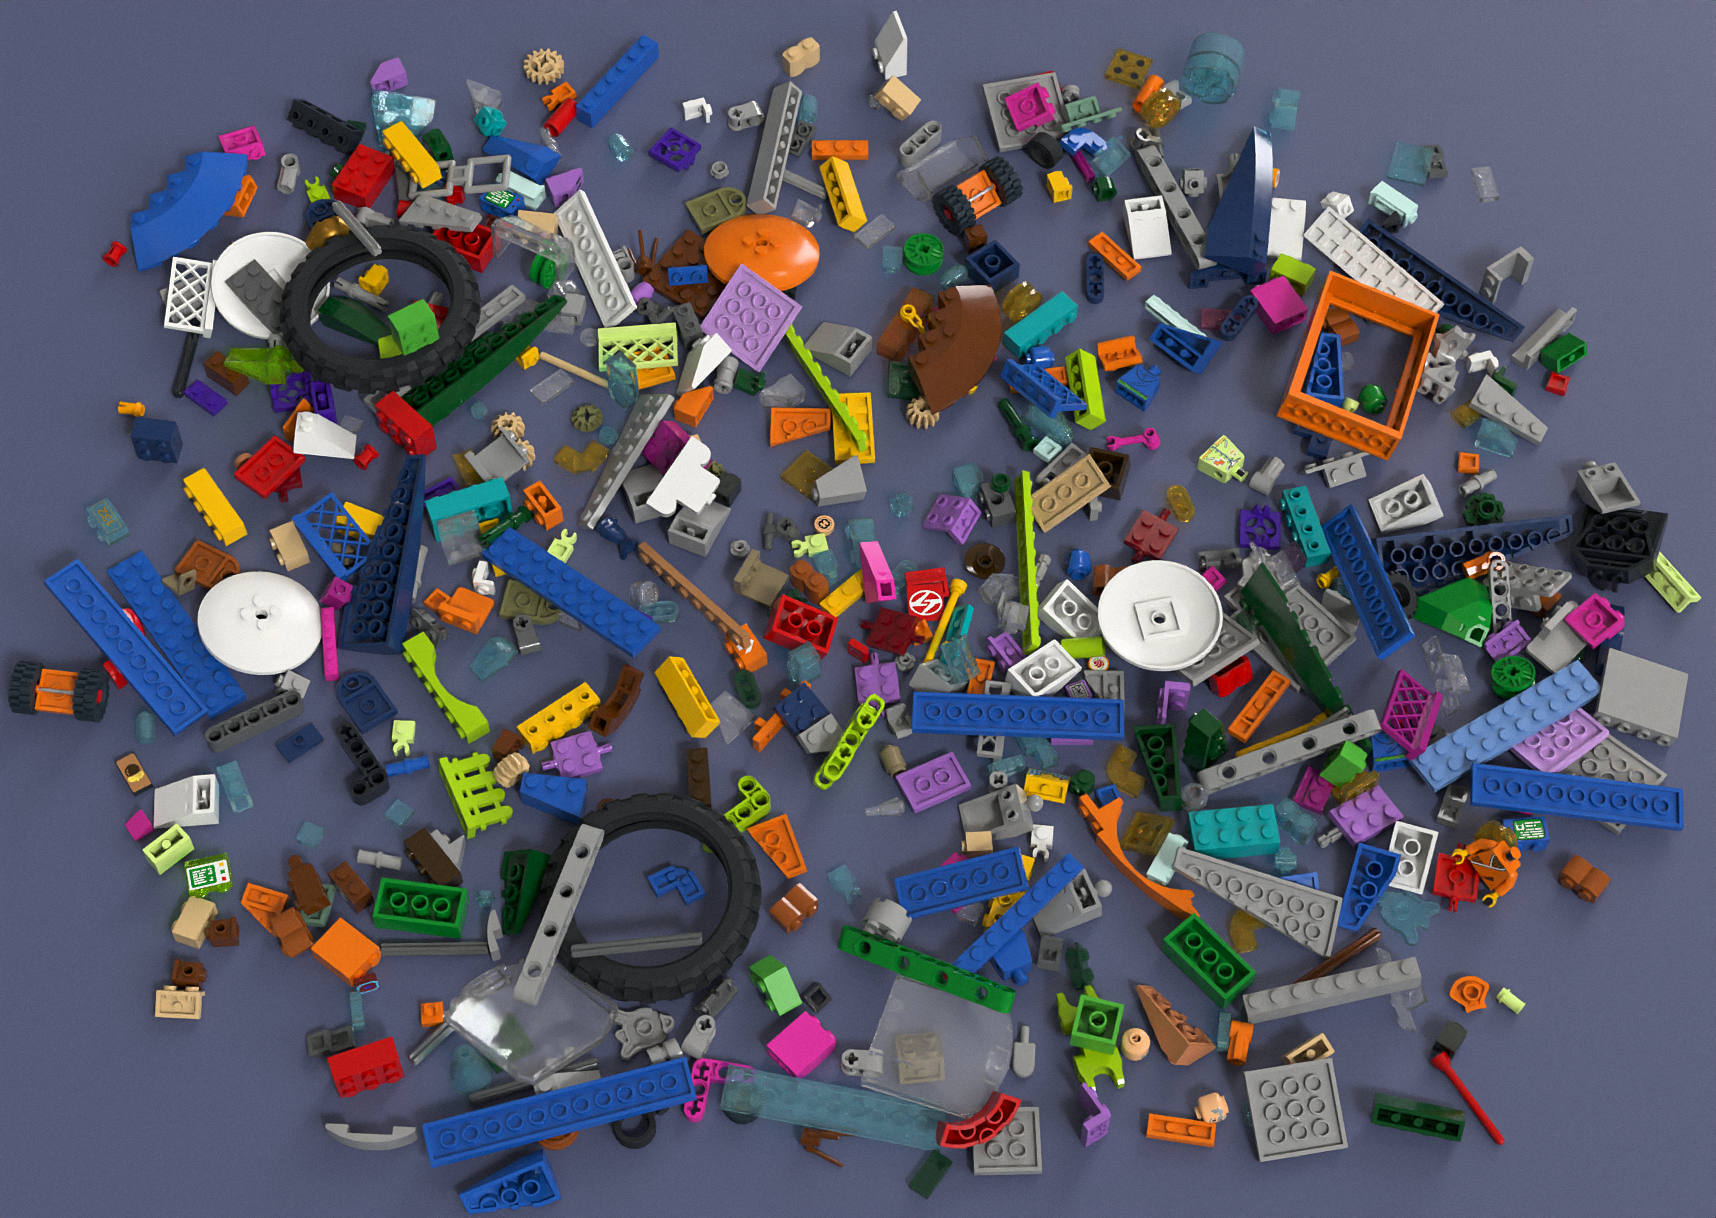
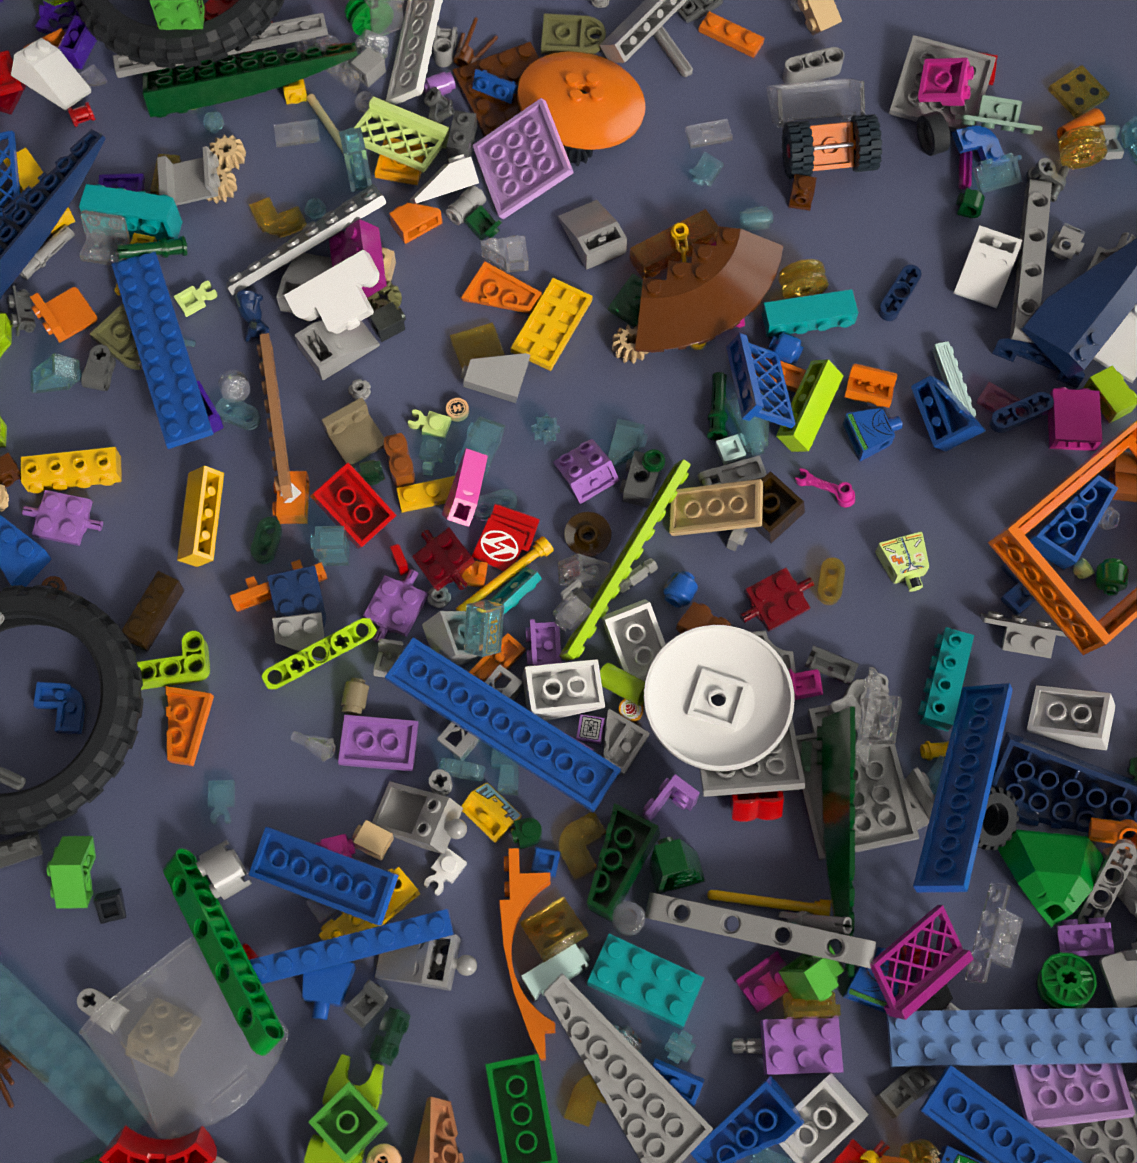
camera: 30 degrees right, 10 degrees up
red brick [375,391,437,456] -> none
orange tile [423,588,452,615] -> none
white bracket [472,561,495,595] -> none
orange brick [523,481,564,531] -> none
olive gear [571,403,603,432] -> none
reddish brown arch [588,664,645,738] -> none
clear wing [711,690,755,745] -> none
dark grey piece [763,512,800,551] -> none
dark pink brick [766,1011,836,1083] -> none
dark orange brick [769,883,818,934] -> none
lime plate [783,324,868,453] -> none
clear bracket [790,199,823,228] -> none
yellow brick [819,156,867,232] -> none
green wheel [903,233,944,276] -> none
dark blue brick [965,239,1020,293] -> none
light grey piece [1012,1026,1035,1078] -> none
yellow brick [1046,171,1072,203] -> none
light grey bush [1063,85,1079,103] -> none
orange plate [1088,231,1142,281] -> none
orange hinge [1227,670,1291,743] -> none
dark purple piece [1239,504,1281,550] -> none
light grey piece [1249,457,1285,496] -> none
clear light blue brick [1275,798,1318,846] -> none
clear purple brick [1276,541,1307,575] -> none

